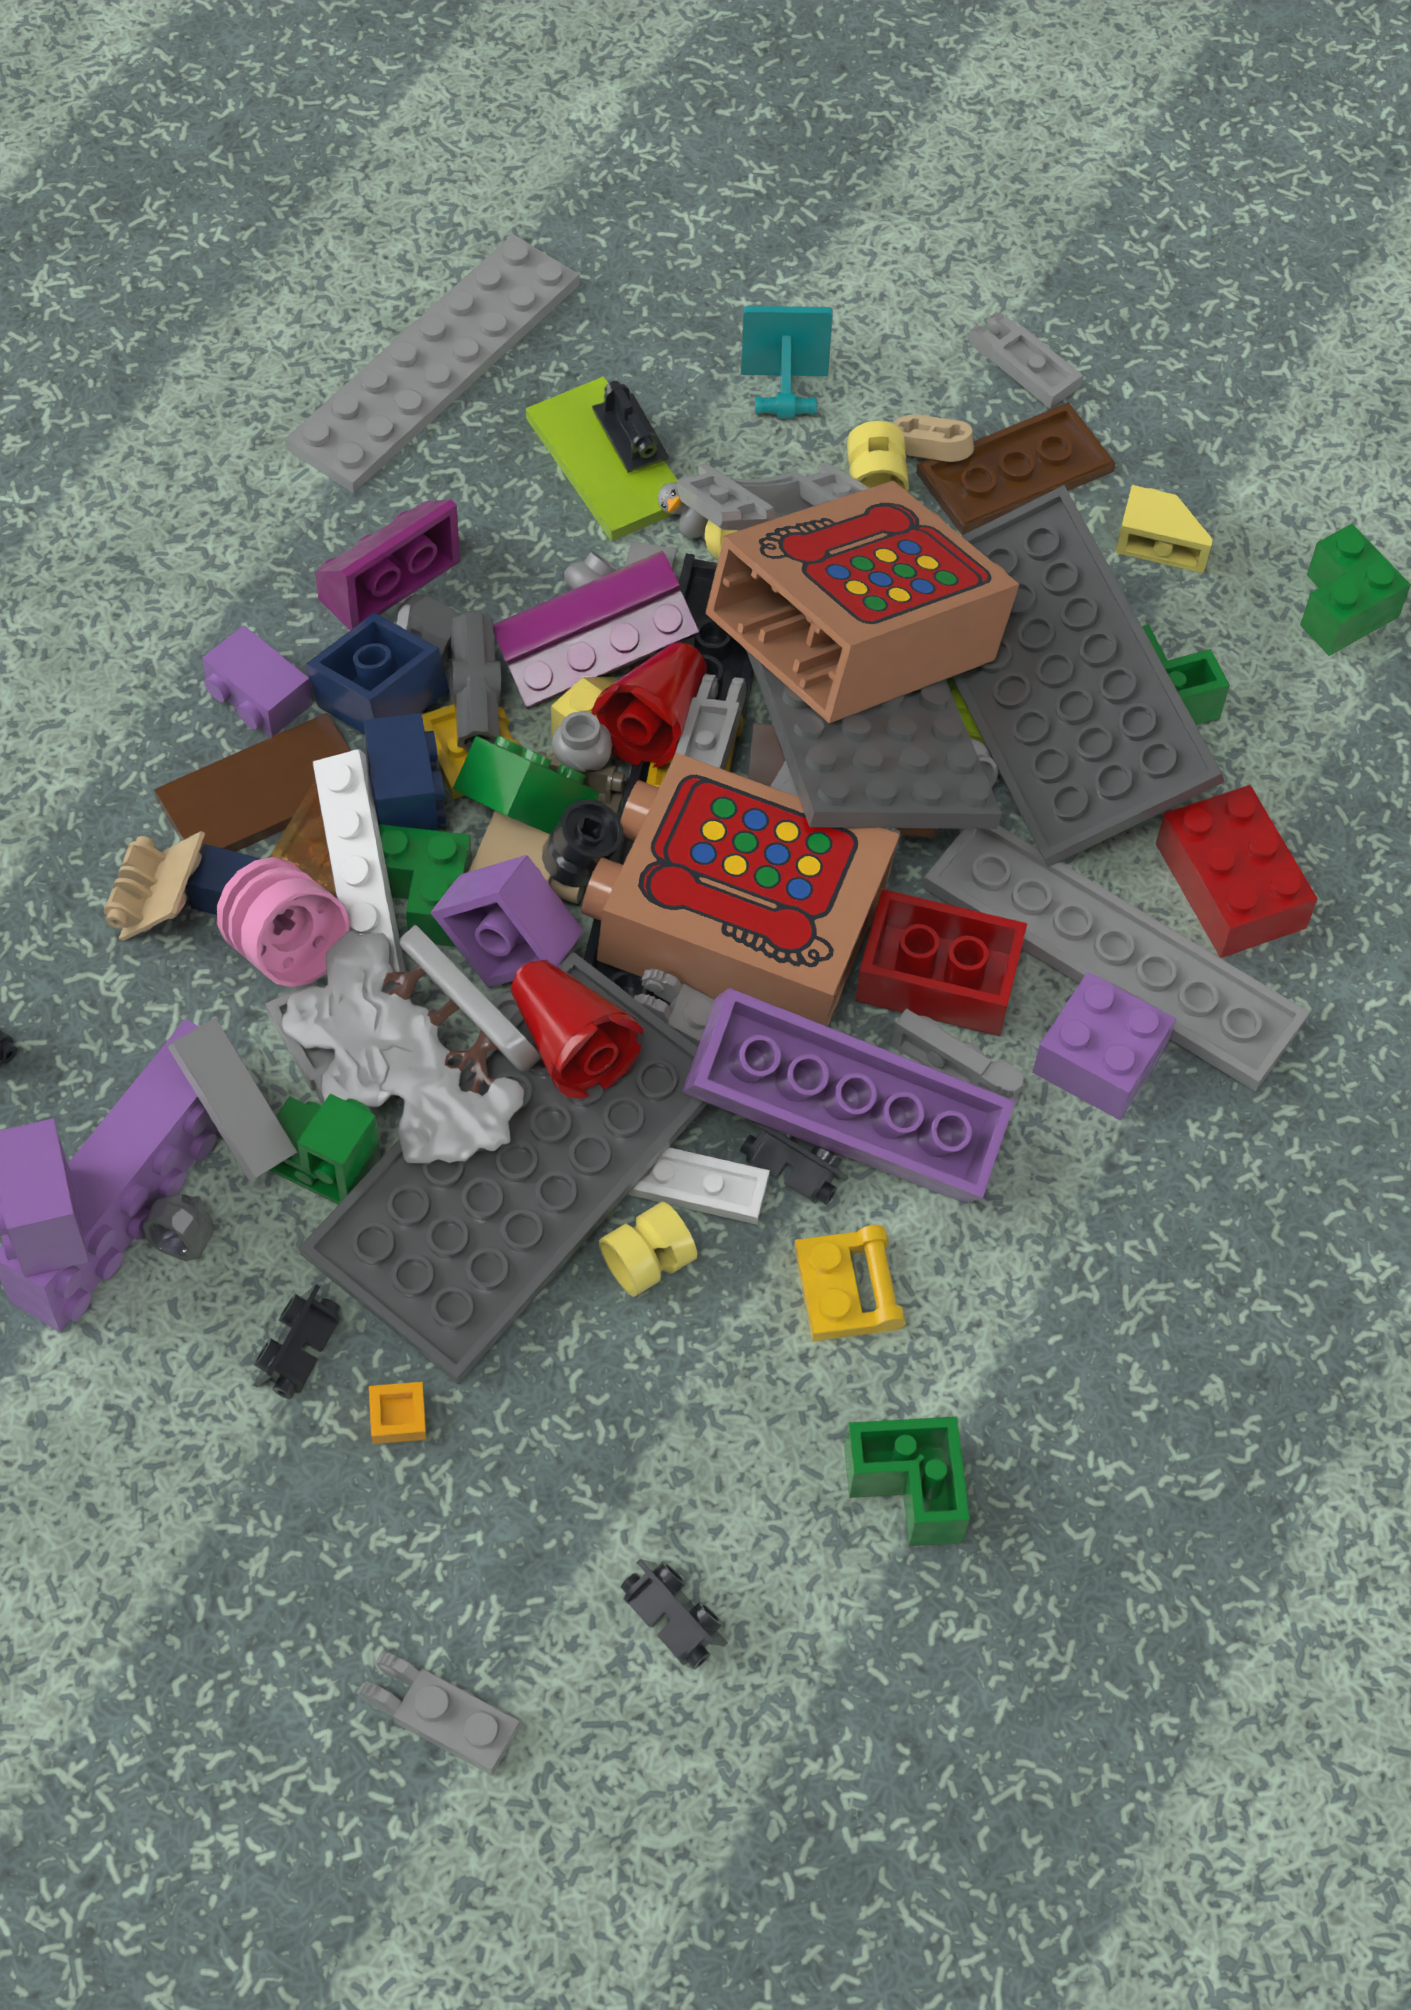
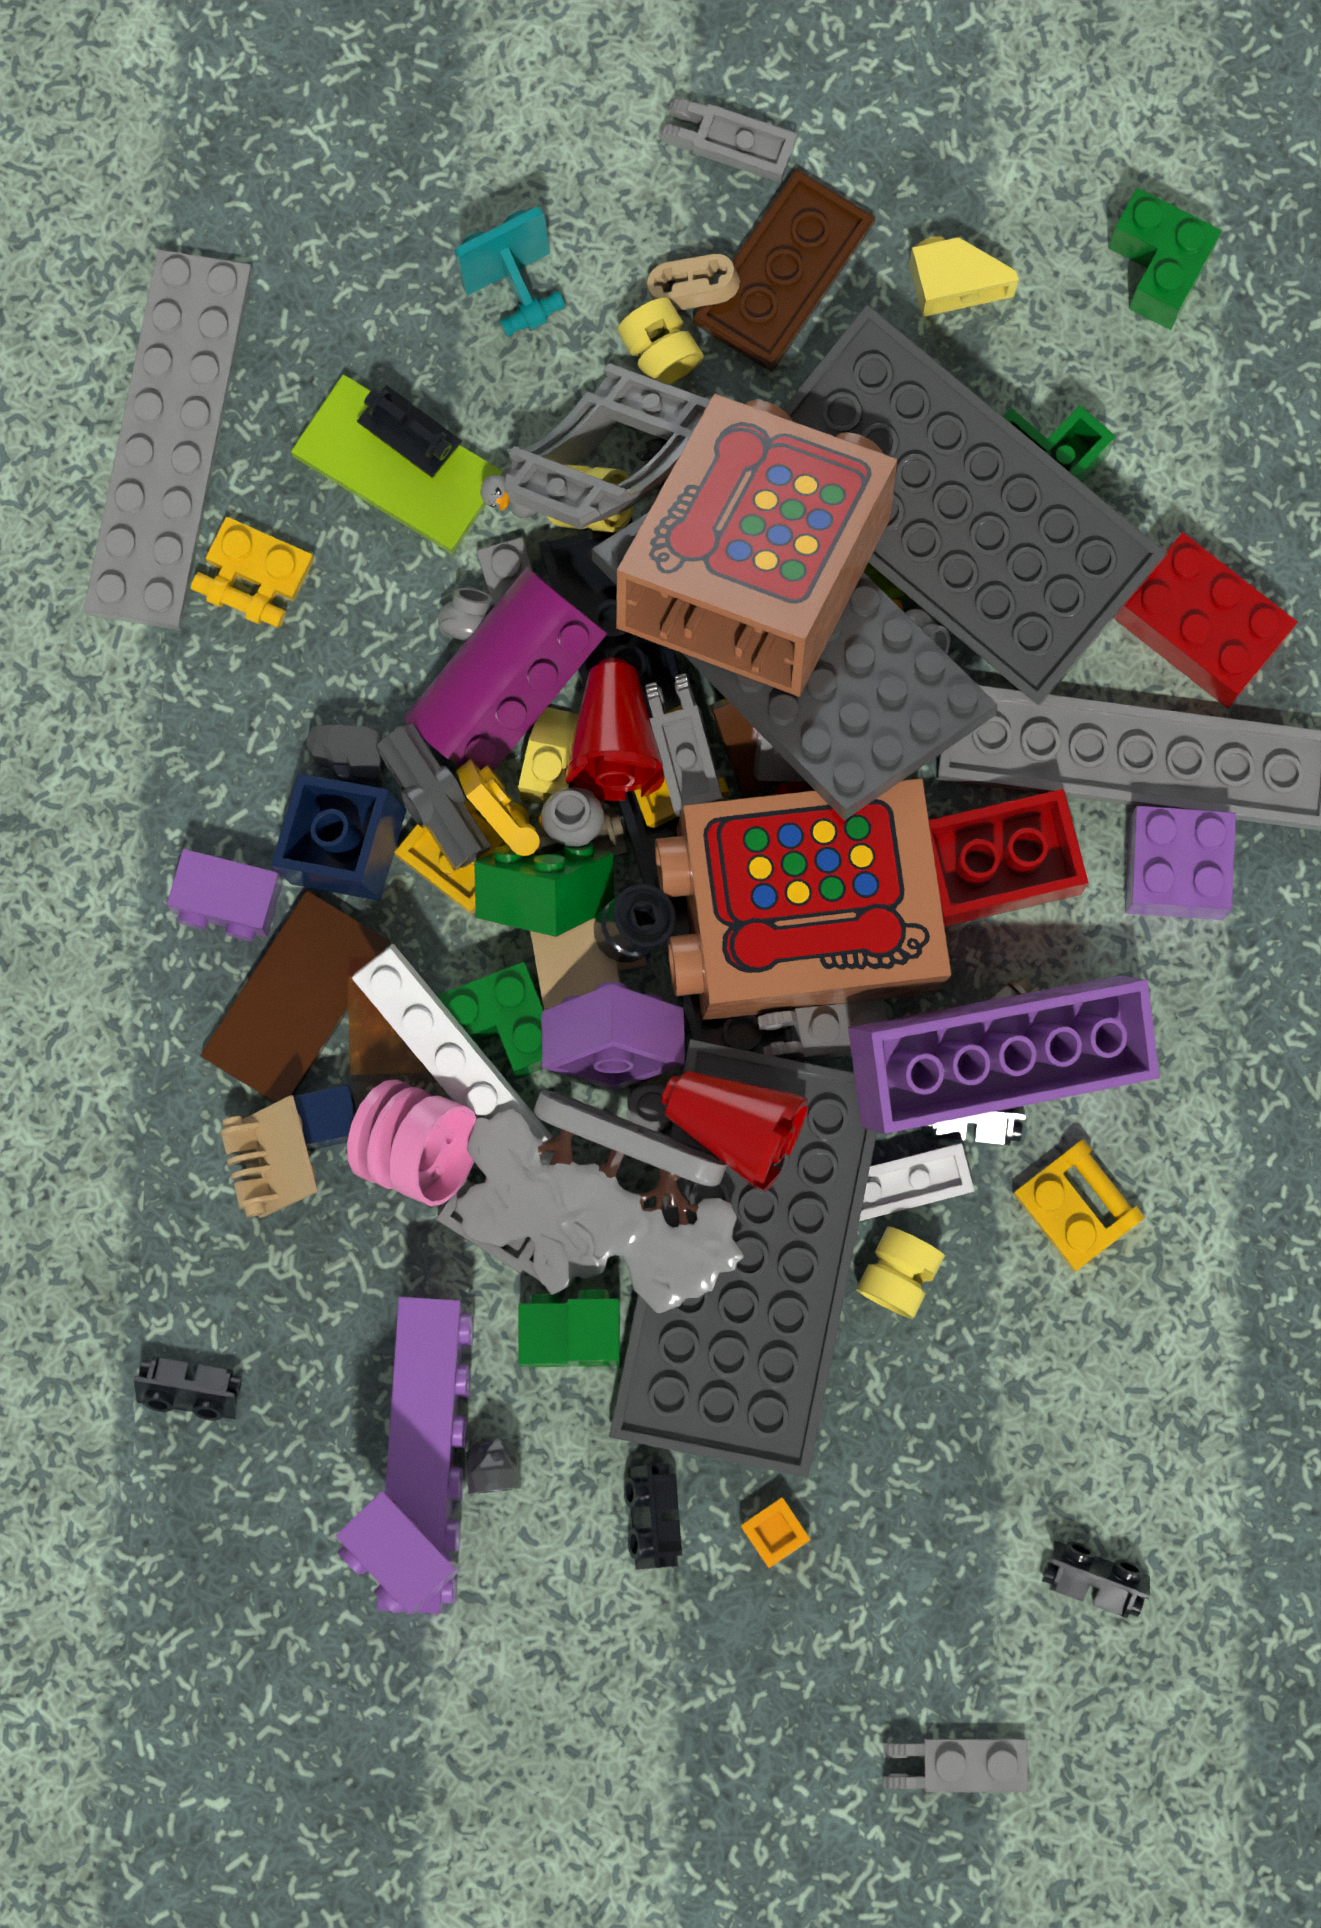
camera: 25 degrees left, 20 degrees up
light grey tile [167,1018,297,1181] -> none
magenta slope [315,499,460,630] -> none
dark blue brick [363,713,447,831] -> none
green brick [844,1416,970,1546] -> none
light grey hinge [891,1008,1025,1106] -> none
none -> yellow plate [191,516,315,628]
none -> yellow plate [456,759,540,856]

